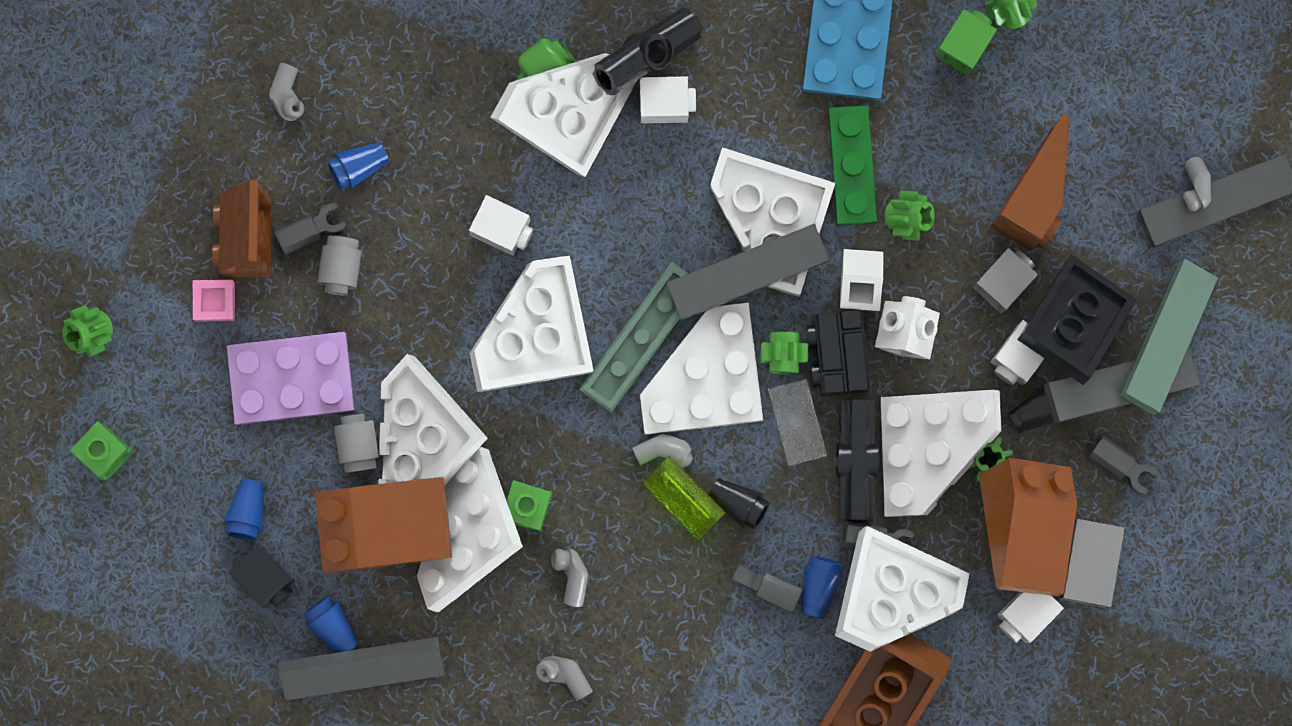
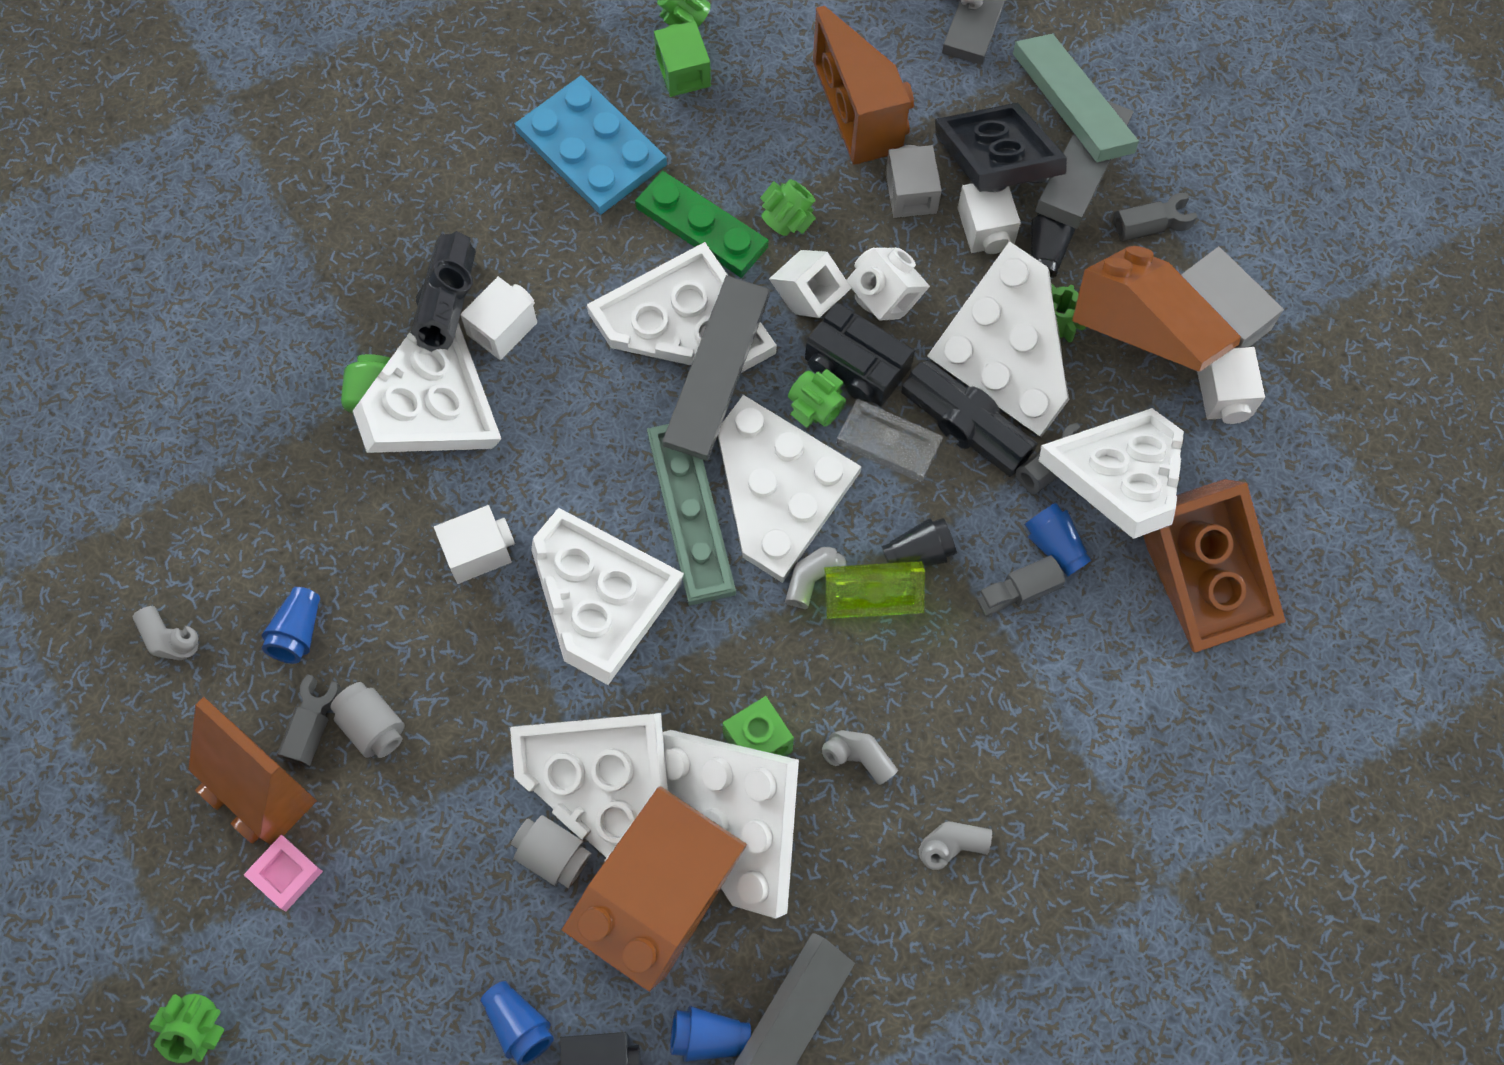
camera: 45 degrees left, 15 degrees down
lavender plate [227,332,355,425] -> none

